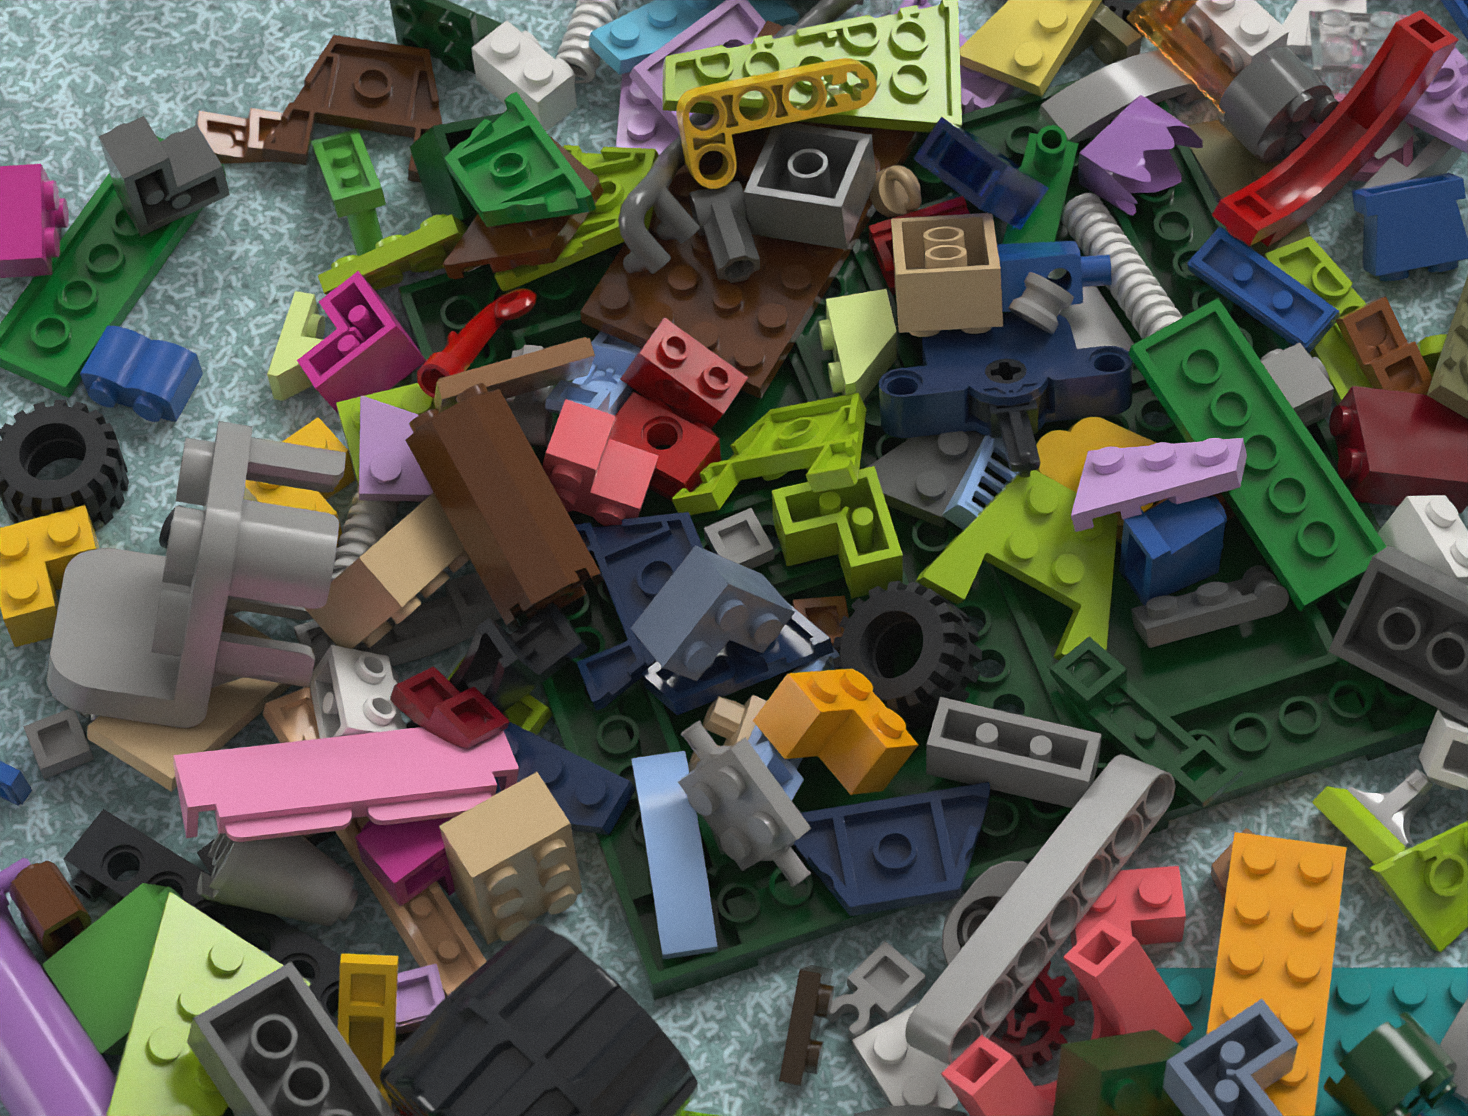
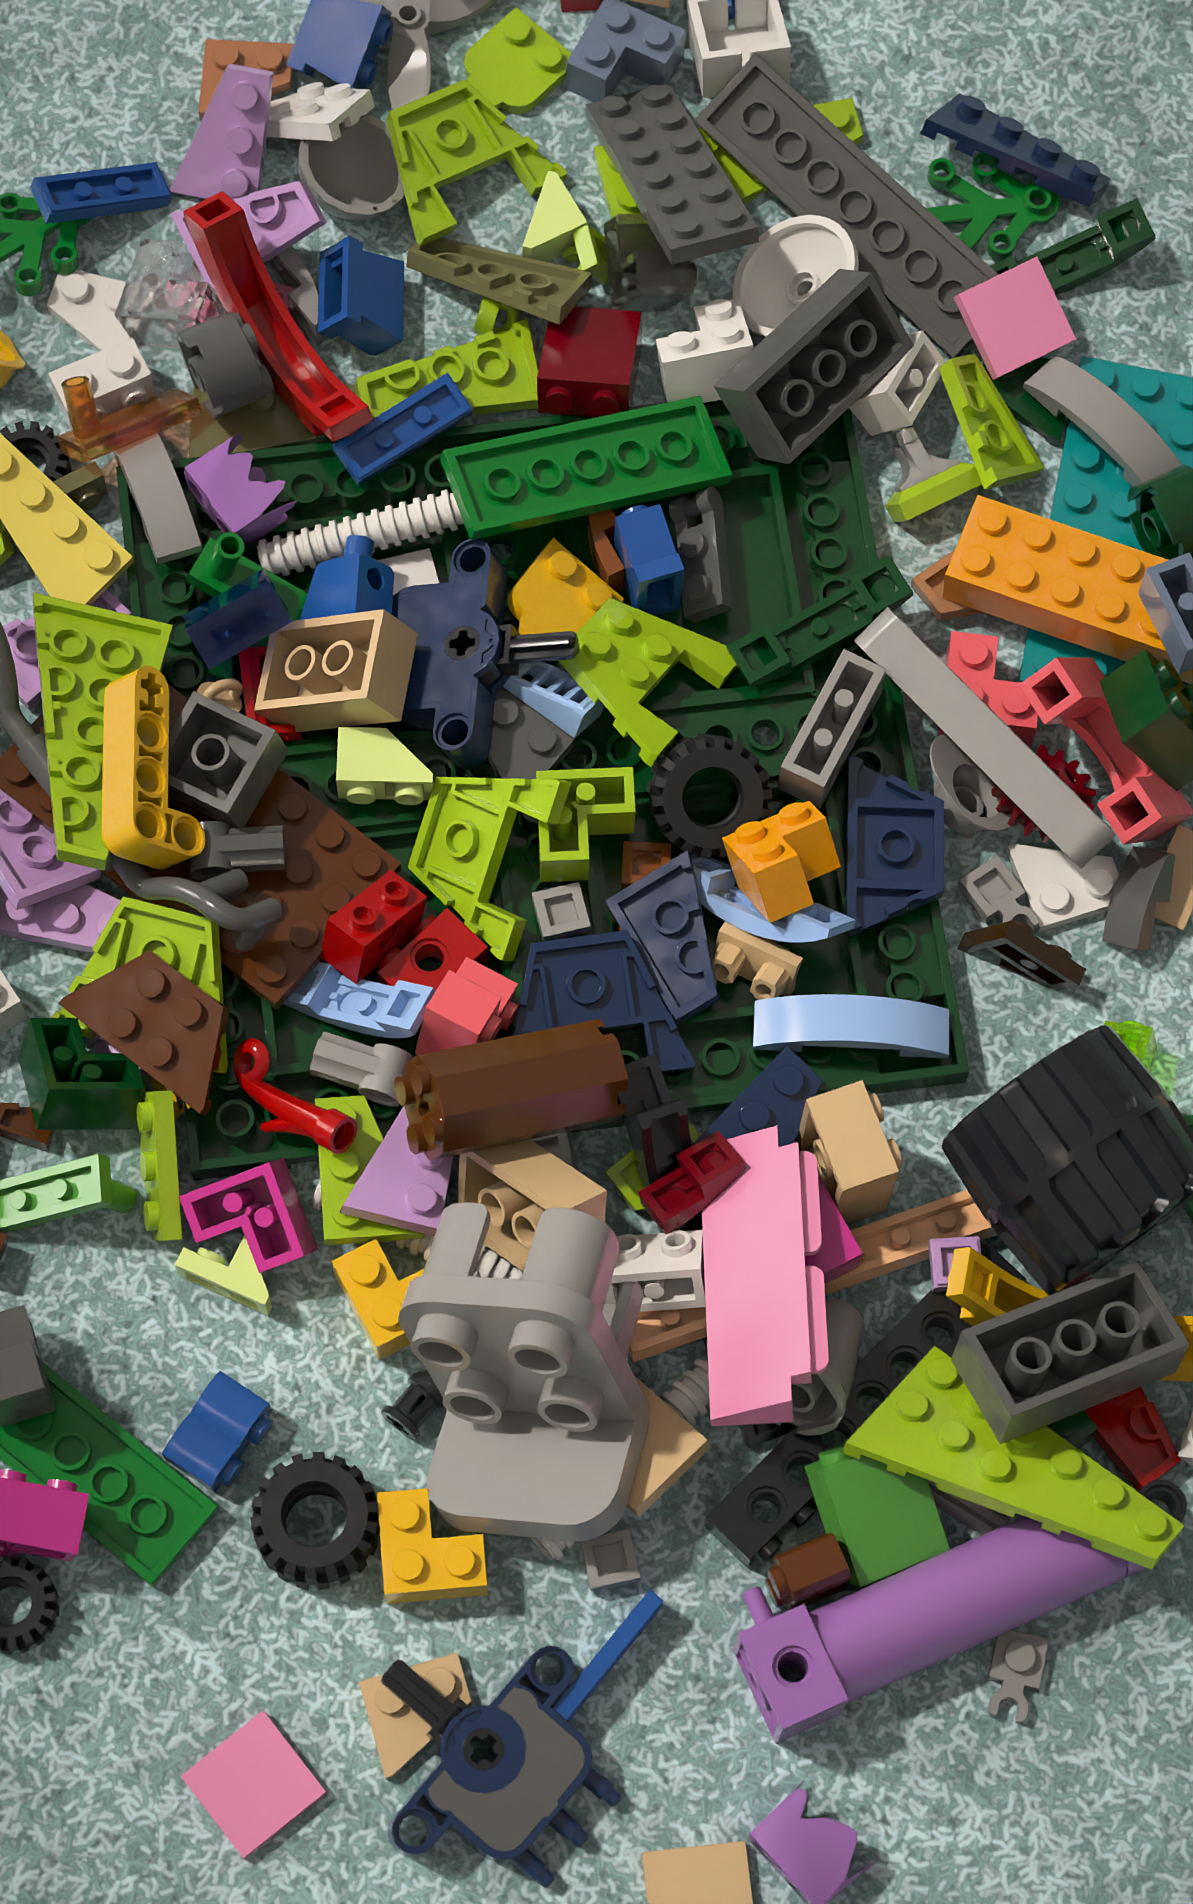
camera: 85 degrees left, 10 degrees up
medium nougat tile [434,337,595,413] -> none
green wing [445,91,596,227] -> none
sand blue brick [630,545,795,681] -> none
light grey plate [678,720,811,887] -> none
light grey wheel [1009,272,1074,334] -> none
lavender wing [1071,438,1247,532] -> none
light grey brick [1261,343,1334,427] -> none
dark orange slope [1335,296,1432,394] -> none

